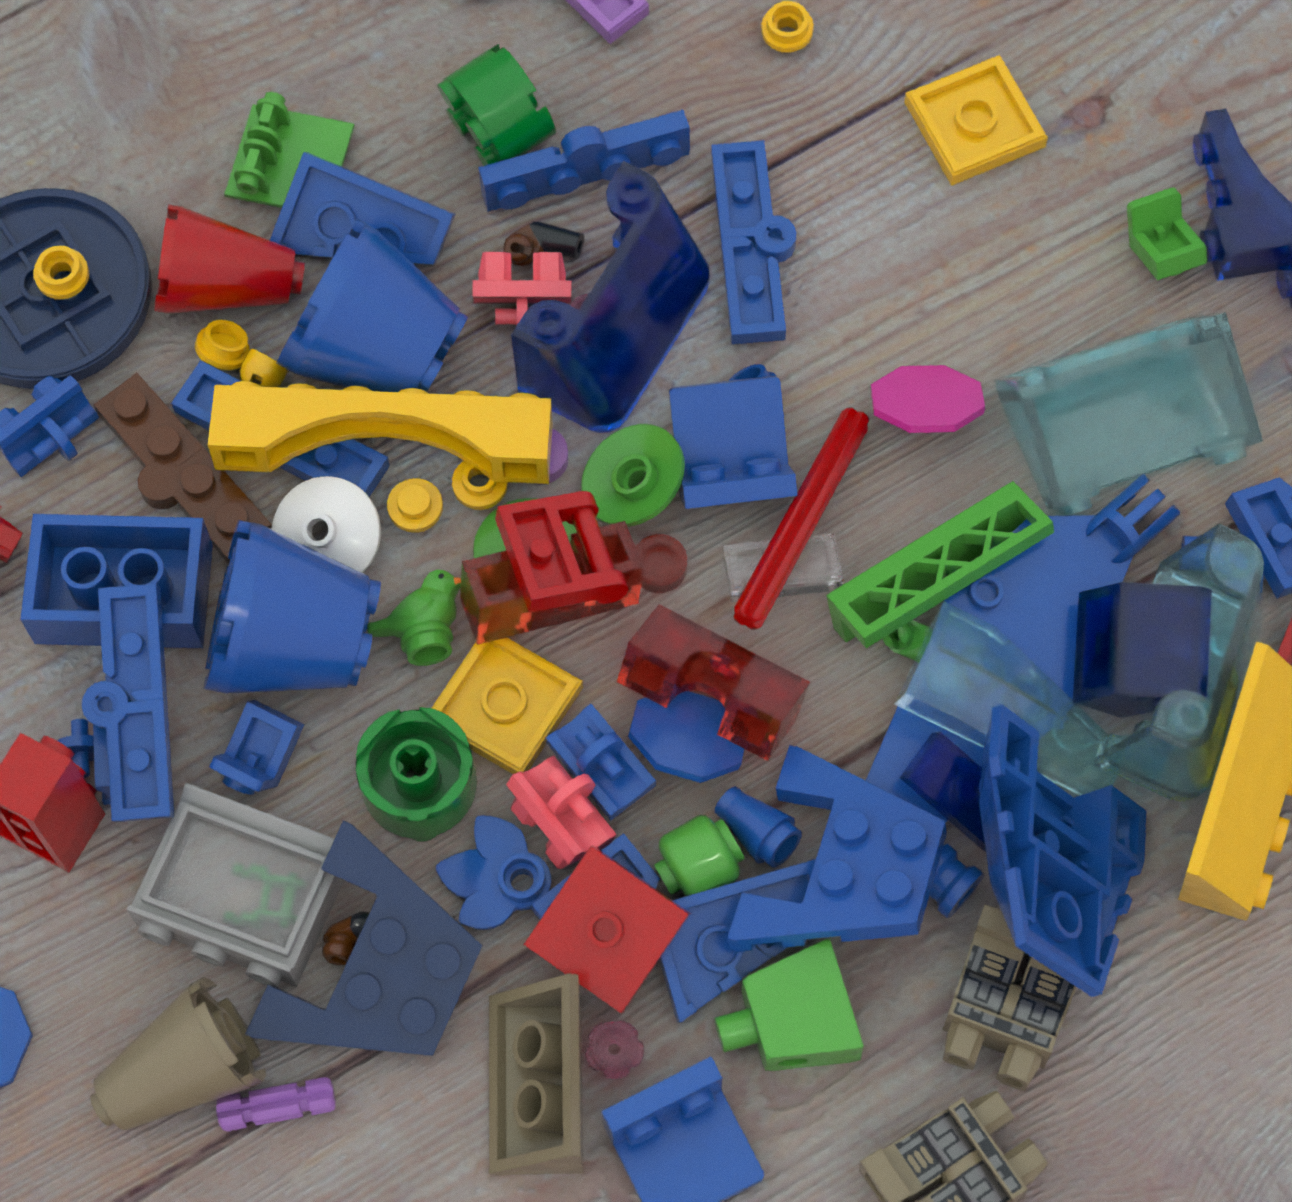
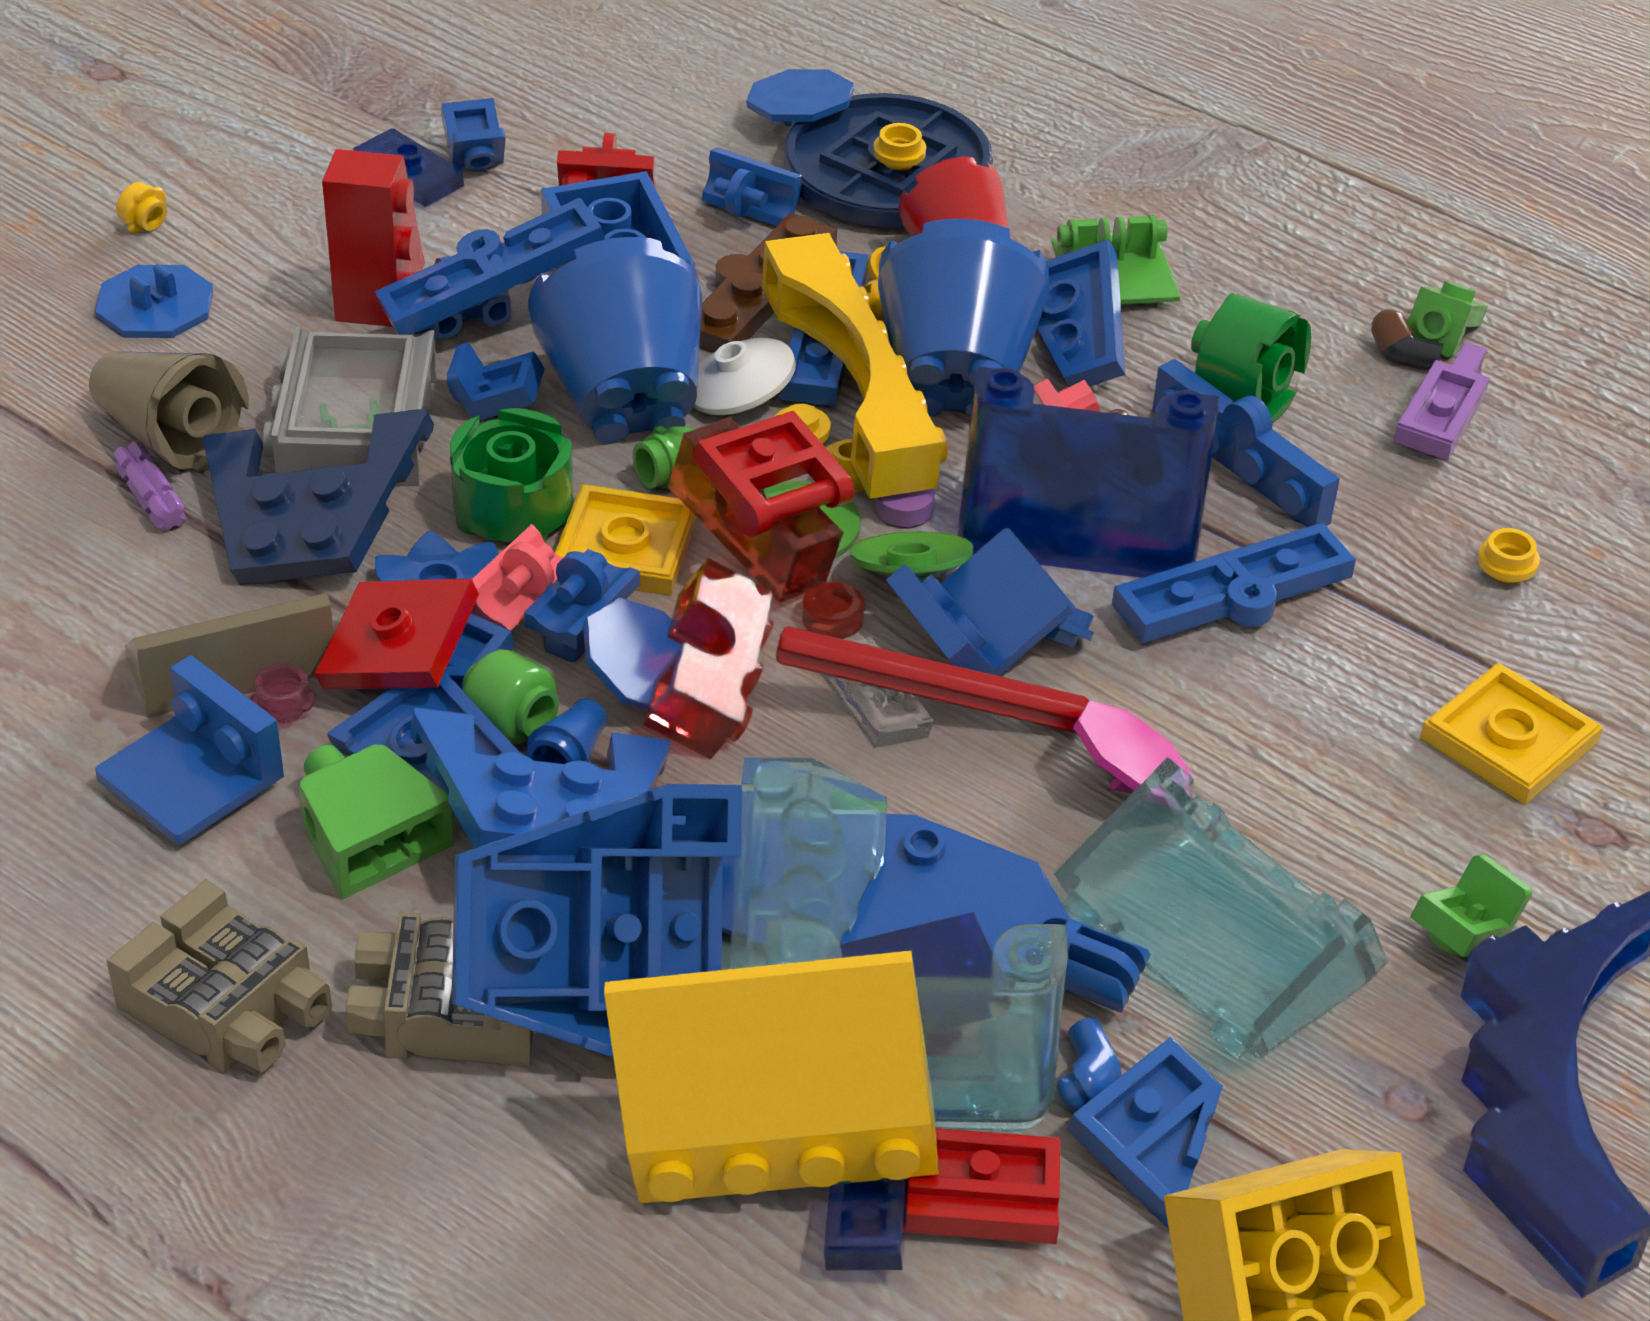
camera: 65 degrees right, 25 degrees down
bright green fence [826,481,1054,648] -> none

